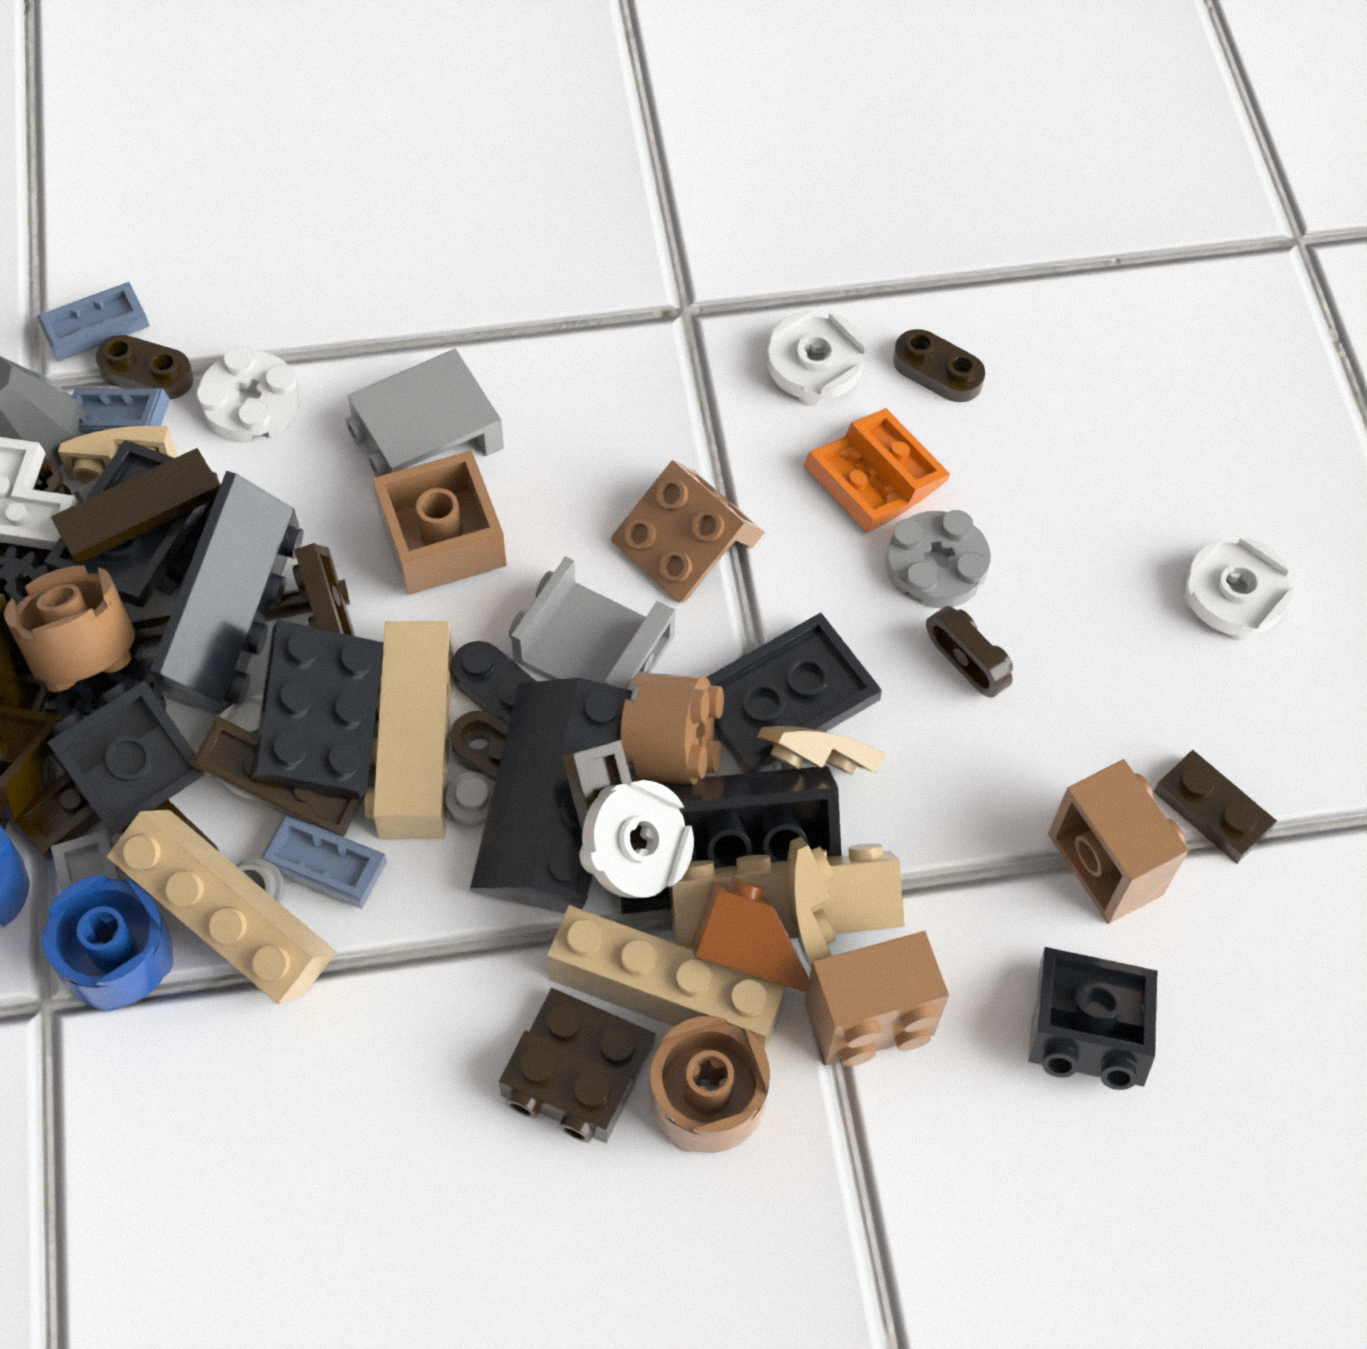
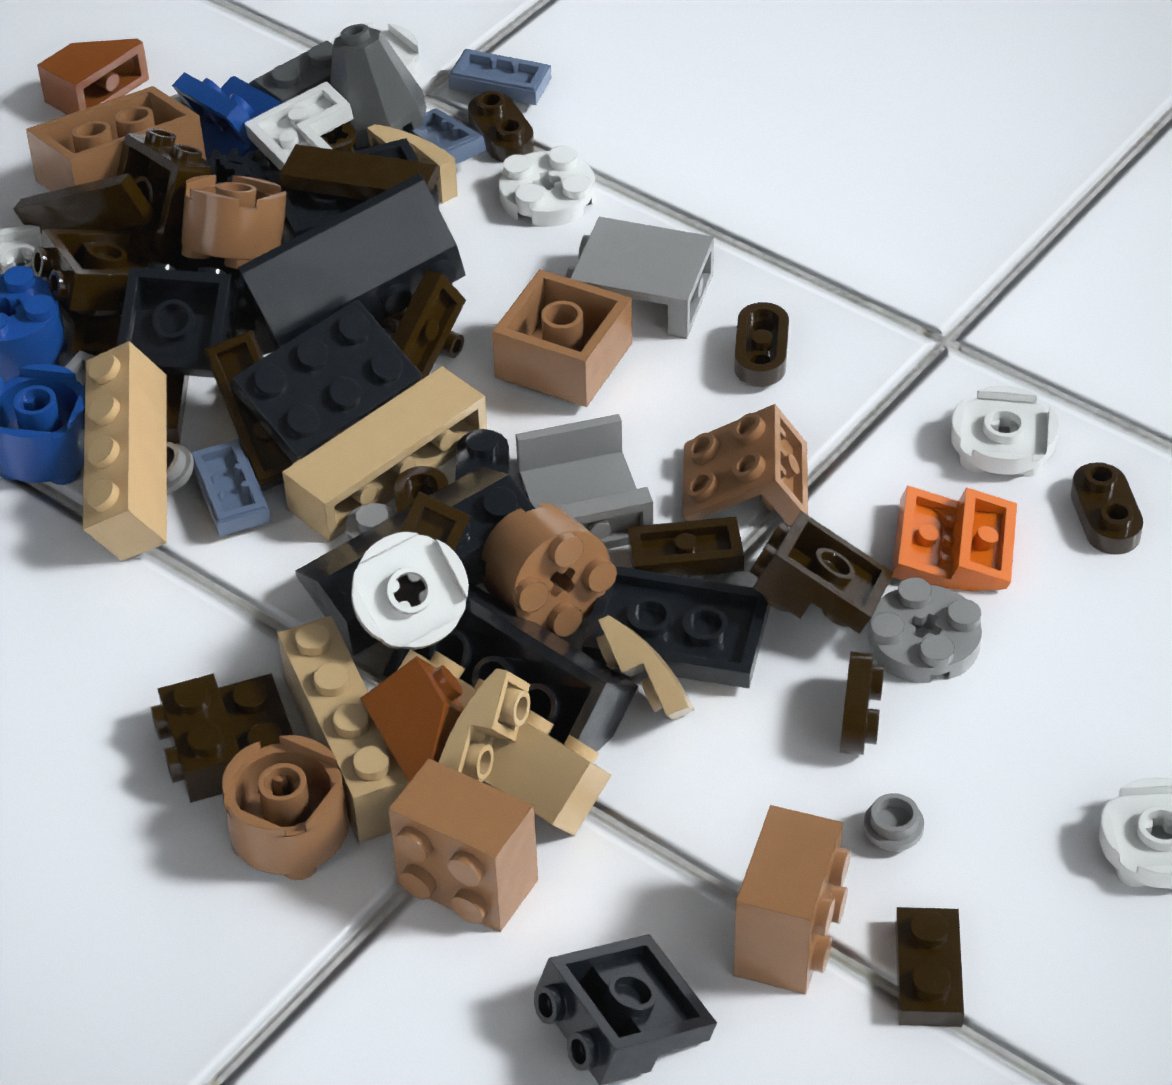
camera: 50 degrees right, 15 degrees down
none -> dark brown plate [628,517,744,577]
none -> dark brown plate [734,302,789,387]
none -> dark brown plate [749,511,894,634]
none -> light grey plate [864,793,924,851]

